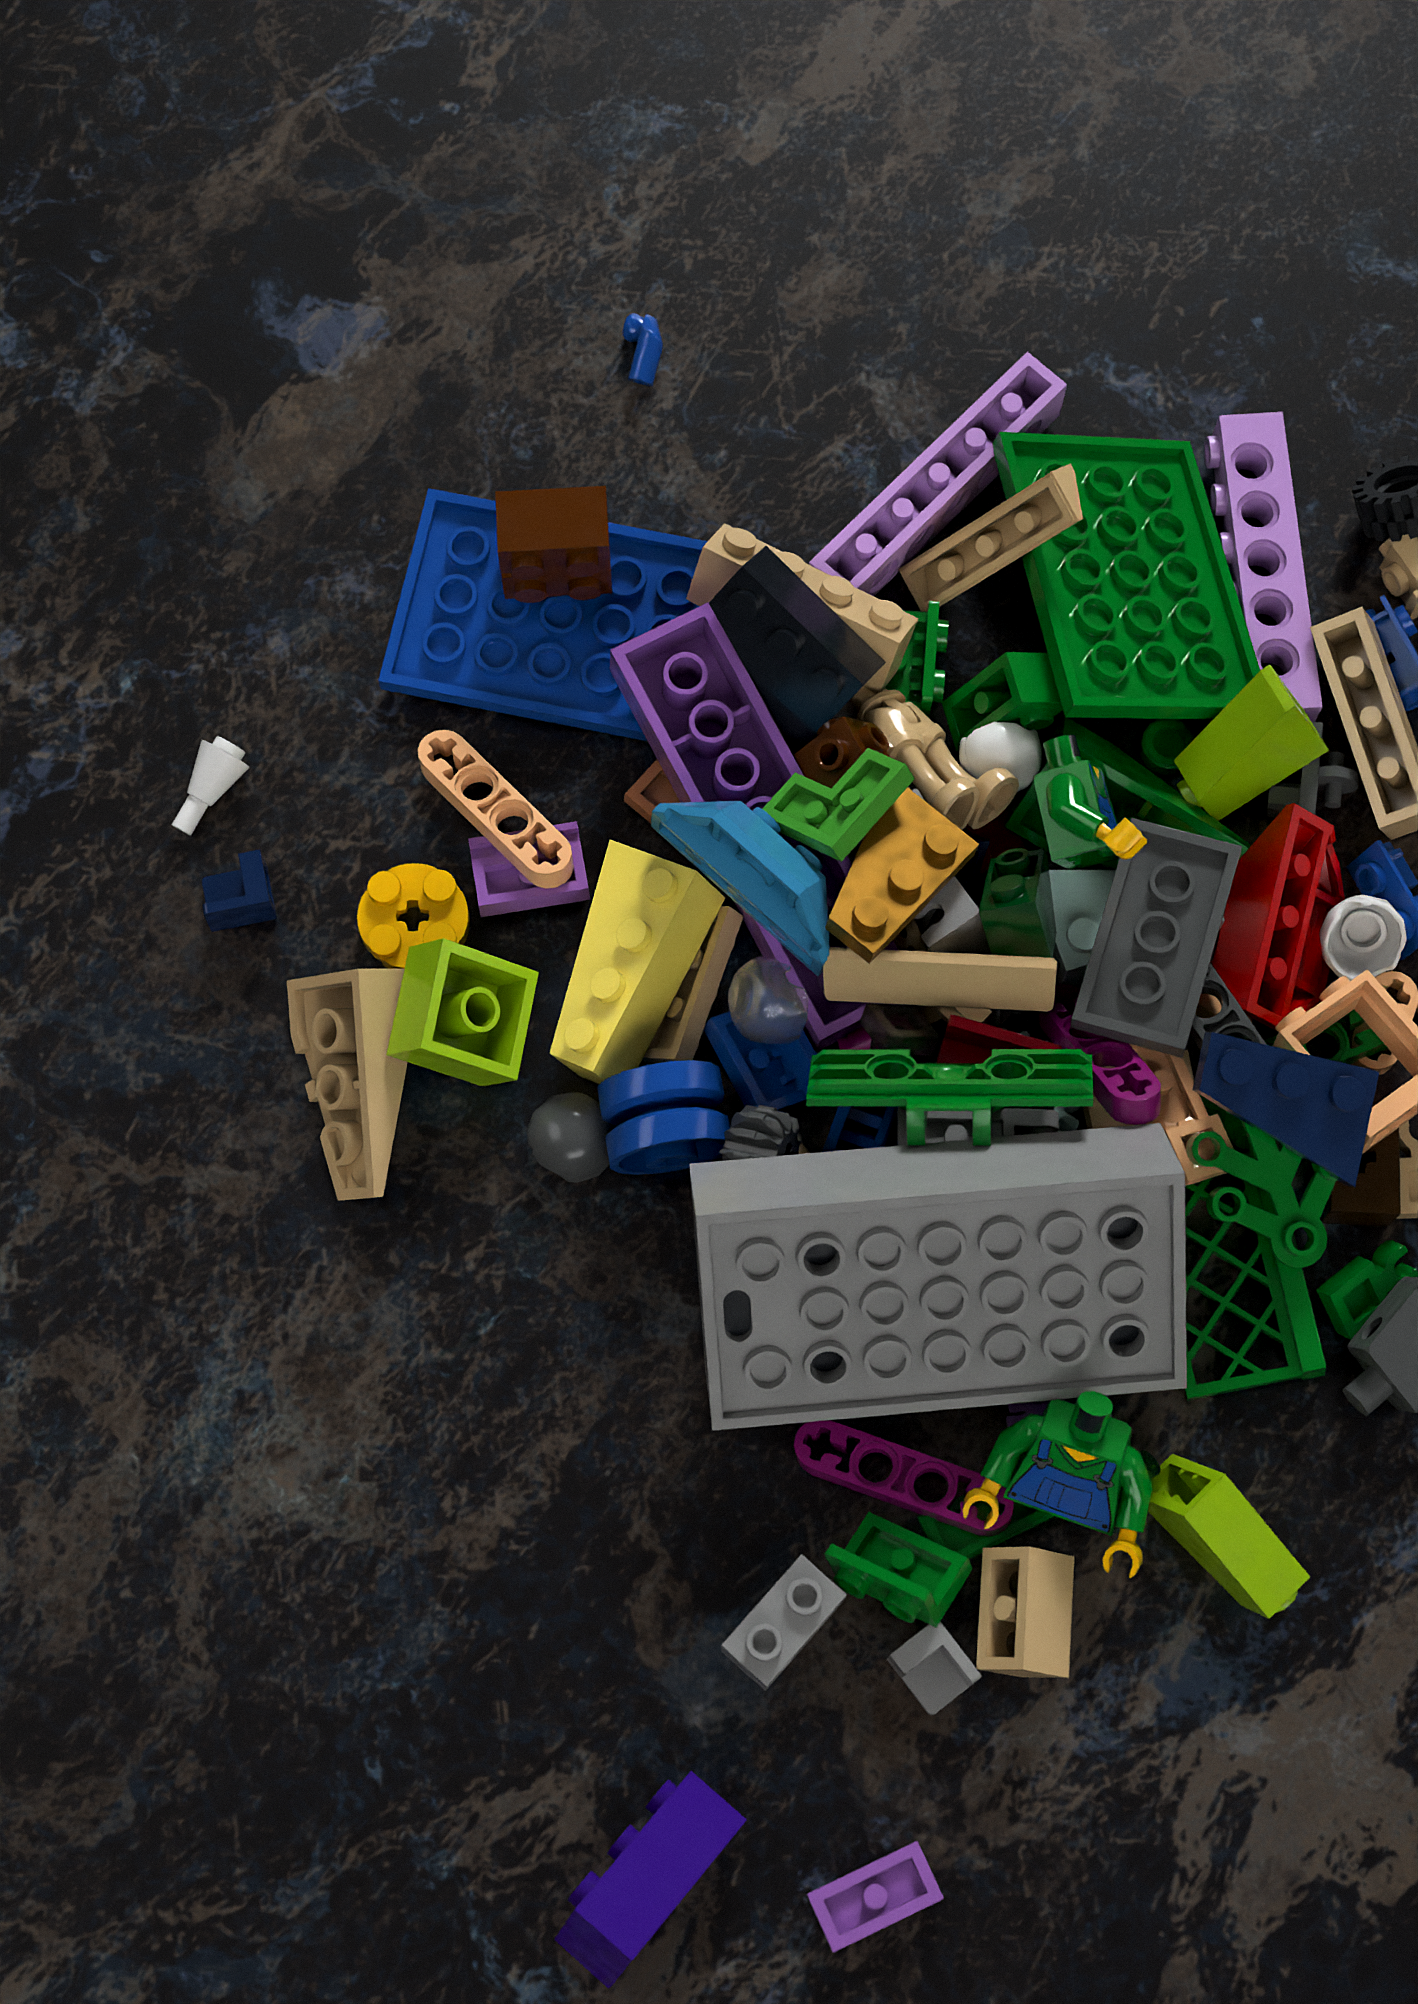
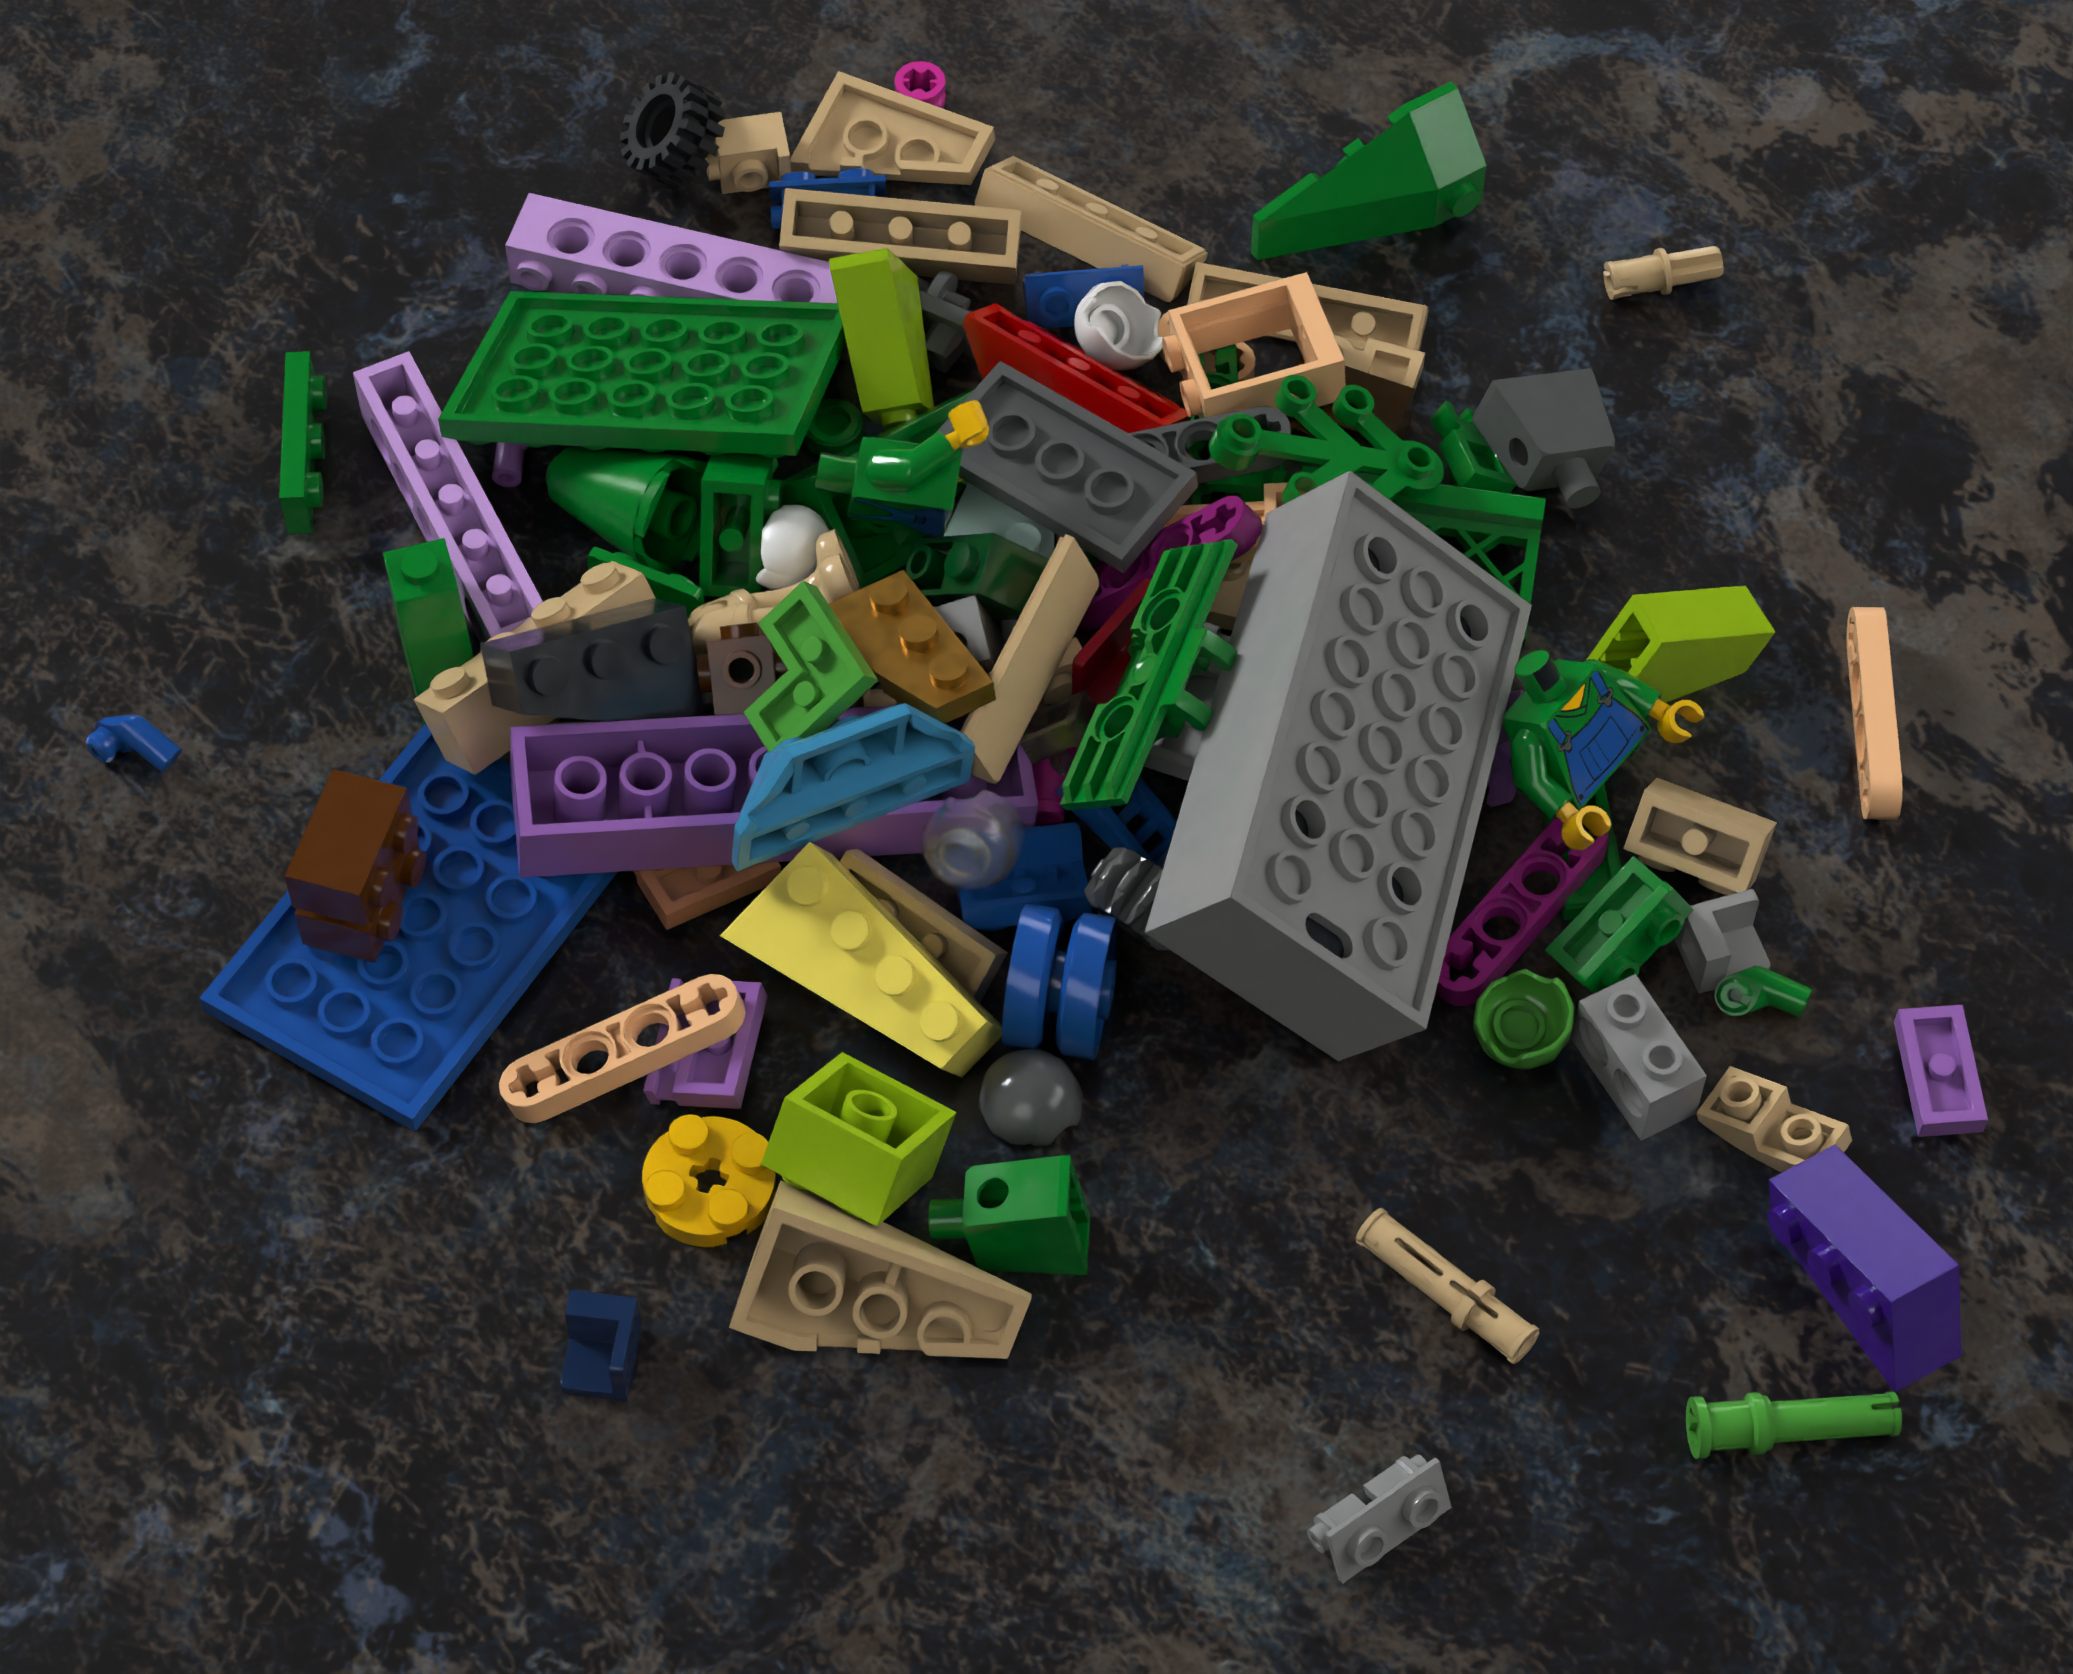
camera: 70 degrees left, 15 degrees down
white cone [172,736,250,836] -> none
tan slope [898,463,1083,612] -> none
dark blue wing [1193,1032,1380,1187] -> none
none -> green plate [279,351,327,534]
none -> green slope [383,538,473,726]
none -> green cone [546,446,707,575]
none -> green torso [929,1155,1090,1275]
none -> light grey hinge [1307,1454,1452,1584]
none -> tan pin [1356,1208,1540,1364]
none -> bright green hair [1473,969,1575,1070]
none -> bright green pin [1686,1391,1902,1459]
none -> tan slope [1696,1066,1852,1172]
none -> green arm [1714,965,1813,1018]
none -> light nougat beam [1846,607,1903,820]

